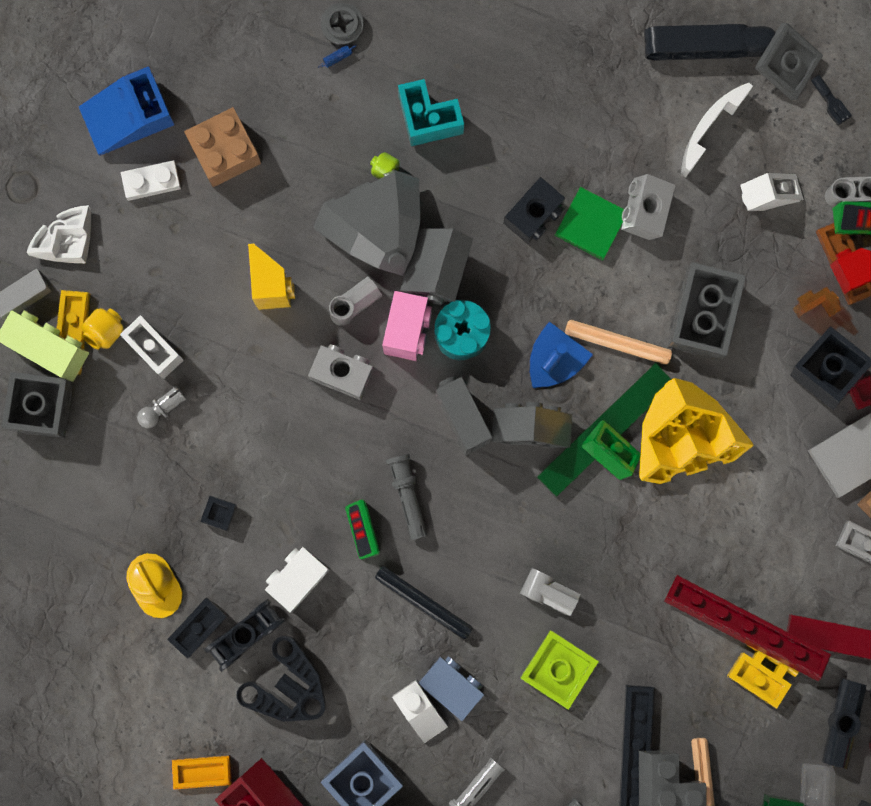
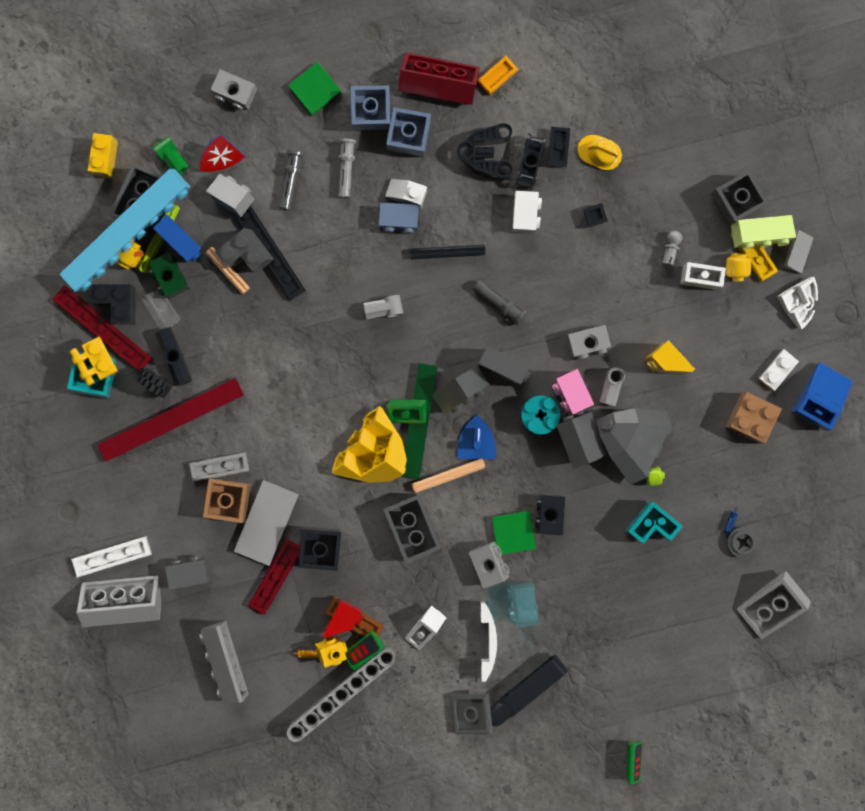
camera: 145 degrees right, 5 degrees up
slope [345,499,380,559] -> none
lime plate [520,630,599,710] -> none
dark red tile [664,575,831,681] -> none
yellow plate [727,645,799,709] -> none
clear orange bracket [793,287,841,318] -> none
black piece [811,75,852,126] -> none
none -> clear light blue brick [507,582,539,627]

